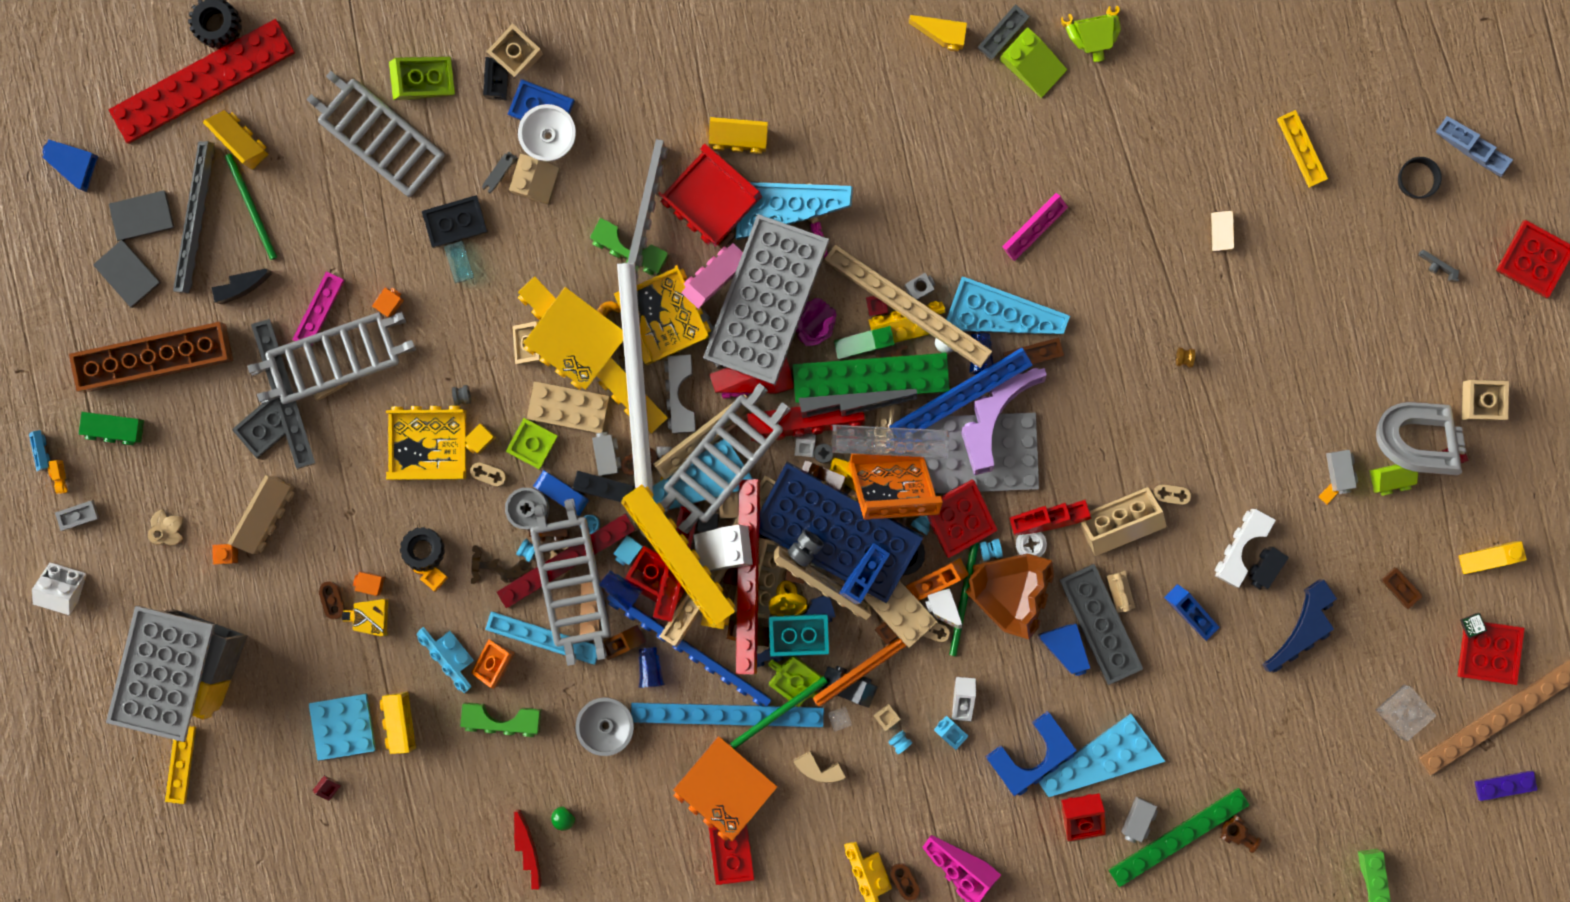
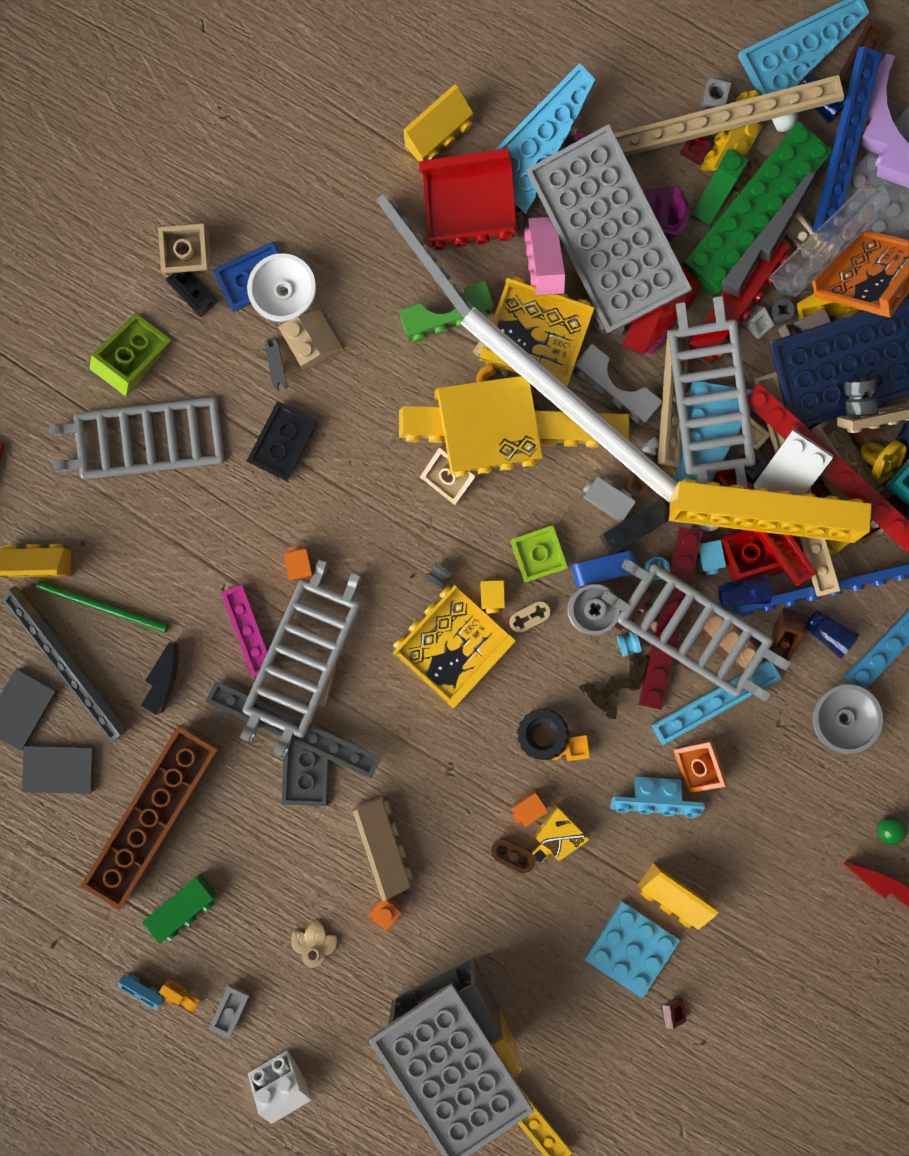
camera: 50 degrees left, 0 degrees up
clear light blue plate [444,241,474,284] -> none
bright green arch [460,702,542,737] -> none
tan plate [527,381,610,433] -> none

